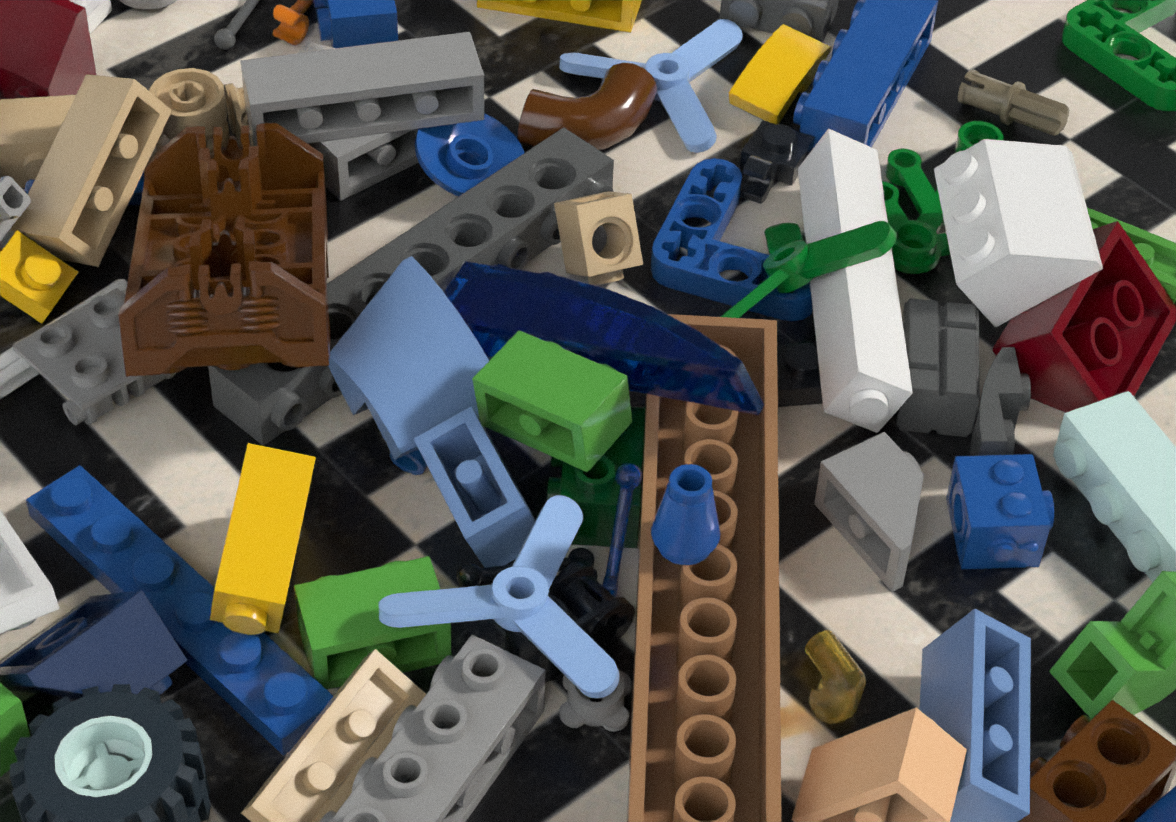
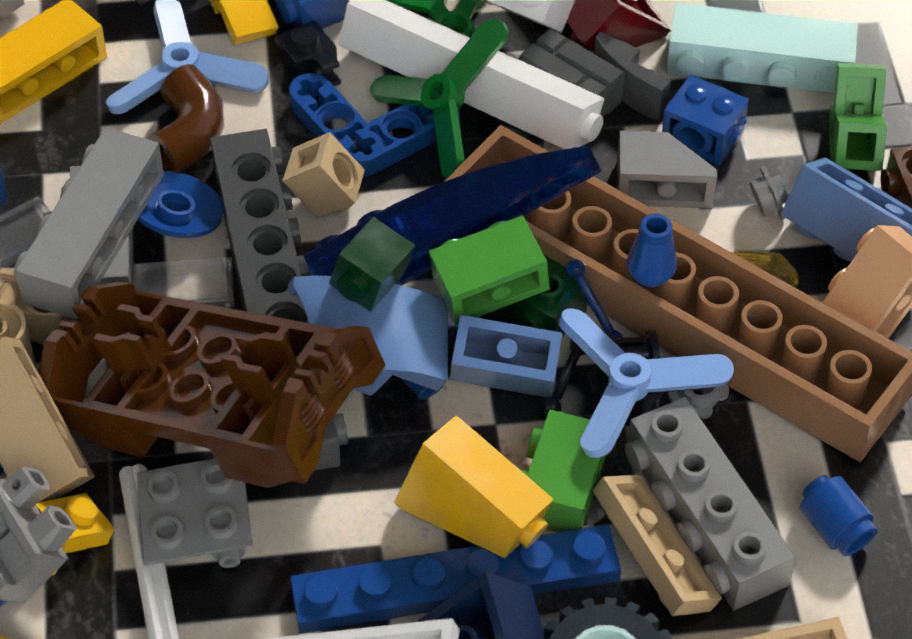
camera: 55 degrees left, 5 degrees up
none -> clear tile [133,257,234,307]
none -> dark green brick [329,217,415,312]
none -> light grey plate [750,165,789,220]

